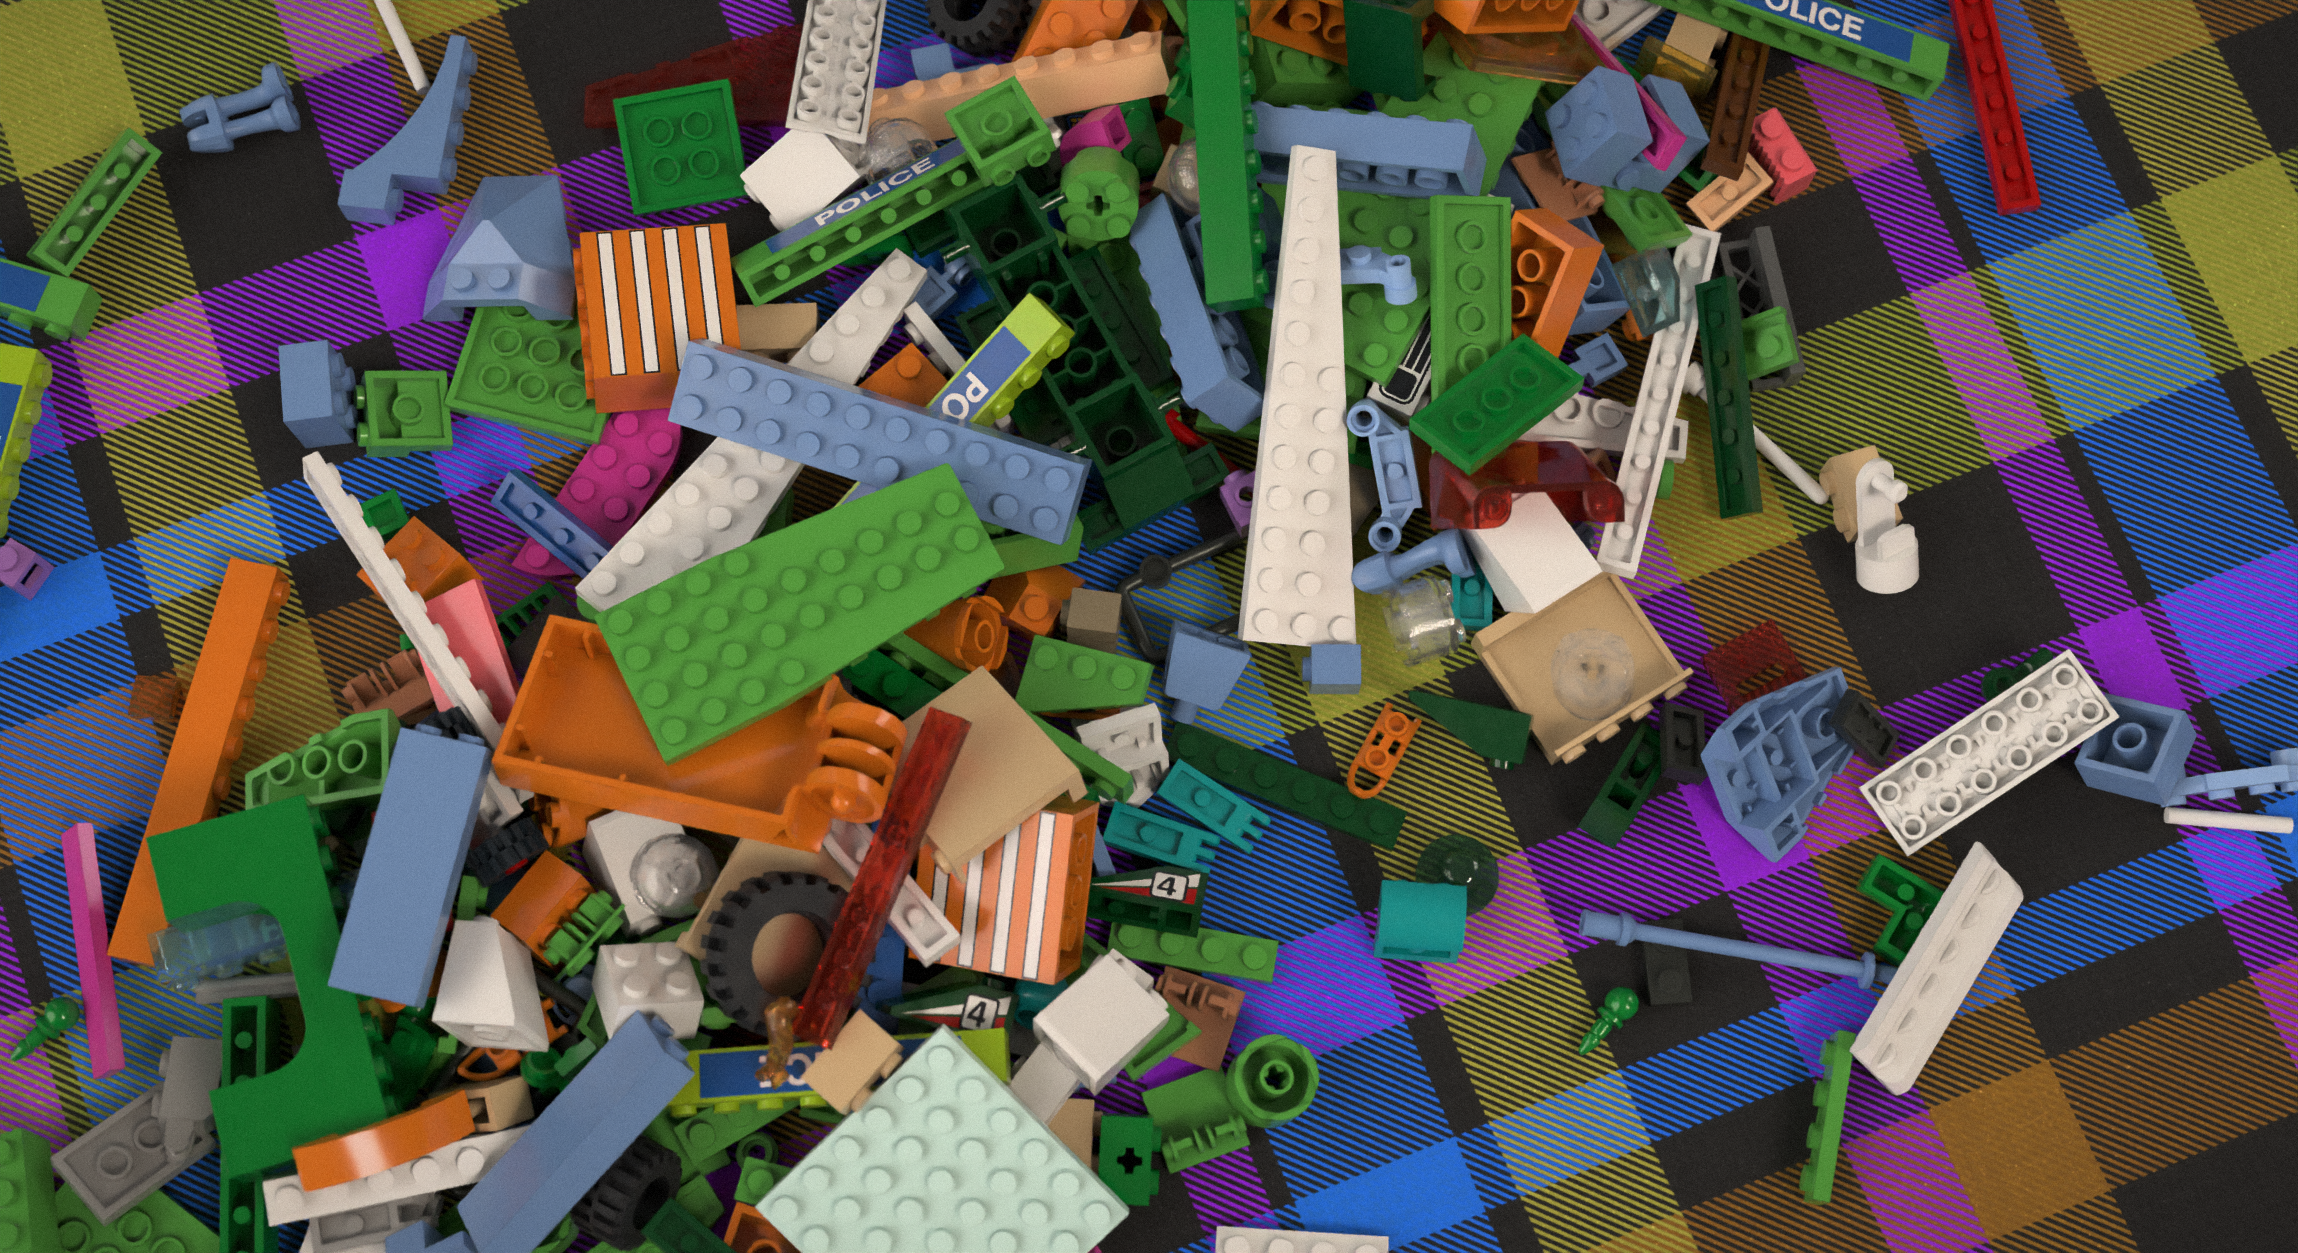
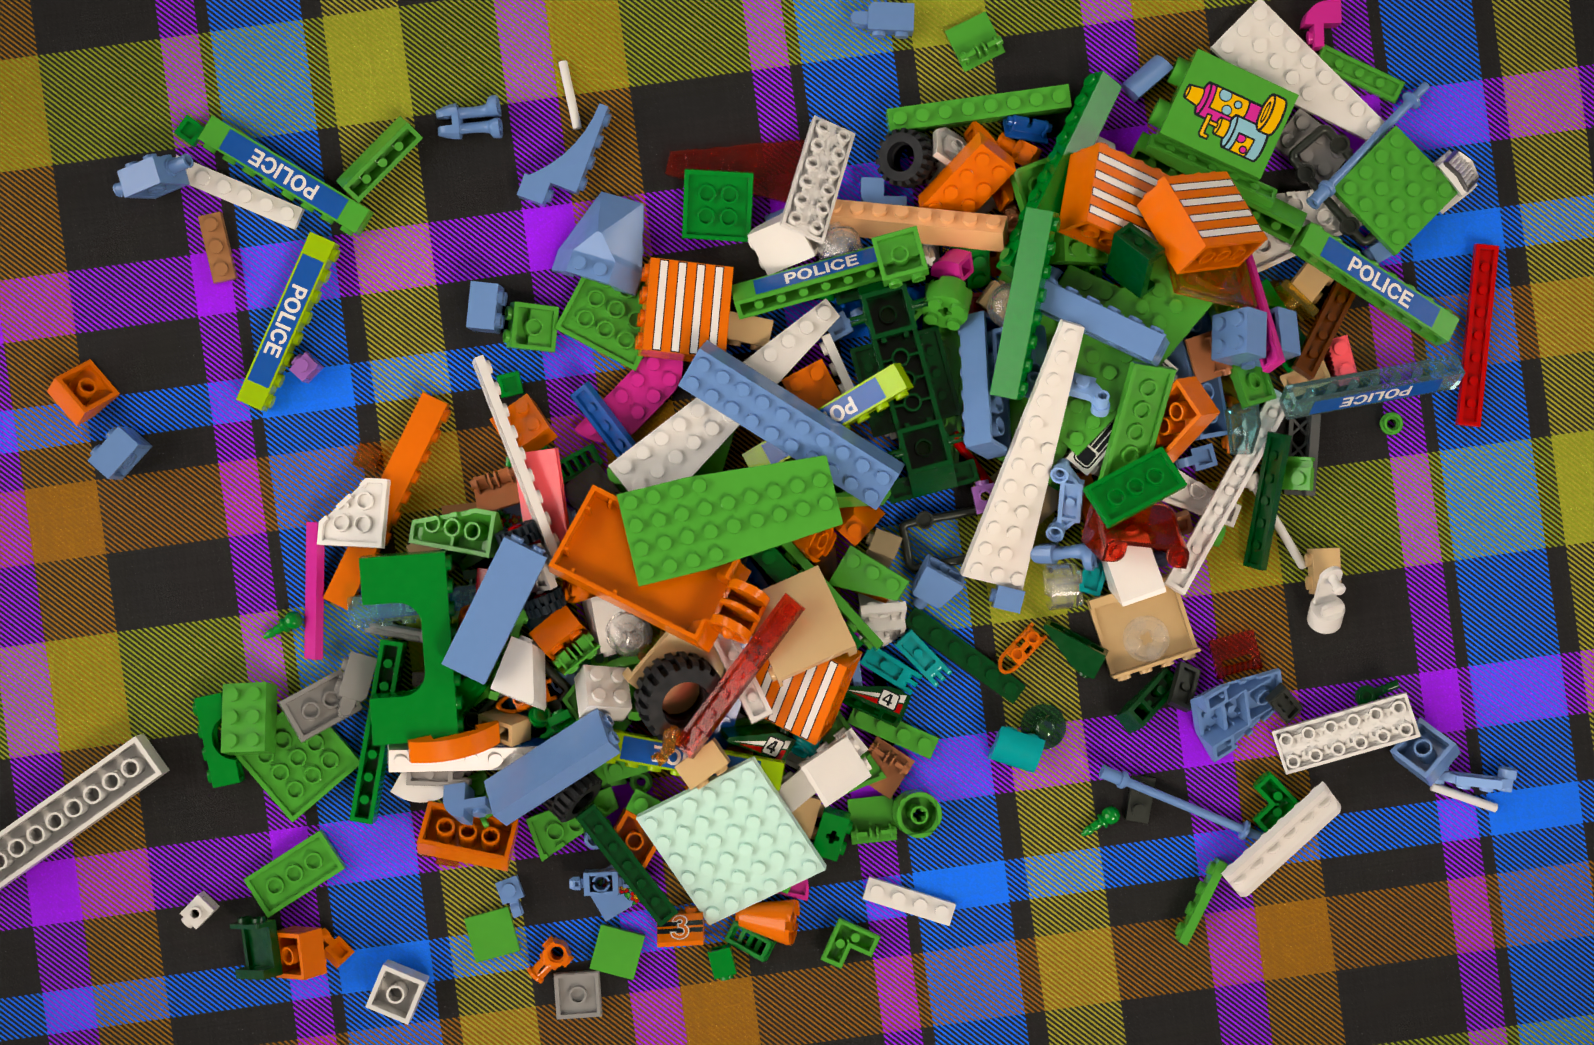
camera: 15 degrees right, 15 degrees up
none -> white plate [317,478,391,549]
none -> clear light blue brick [1279,355,1465,420]
none -> bright green plate [1380,412,1403,435]

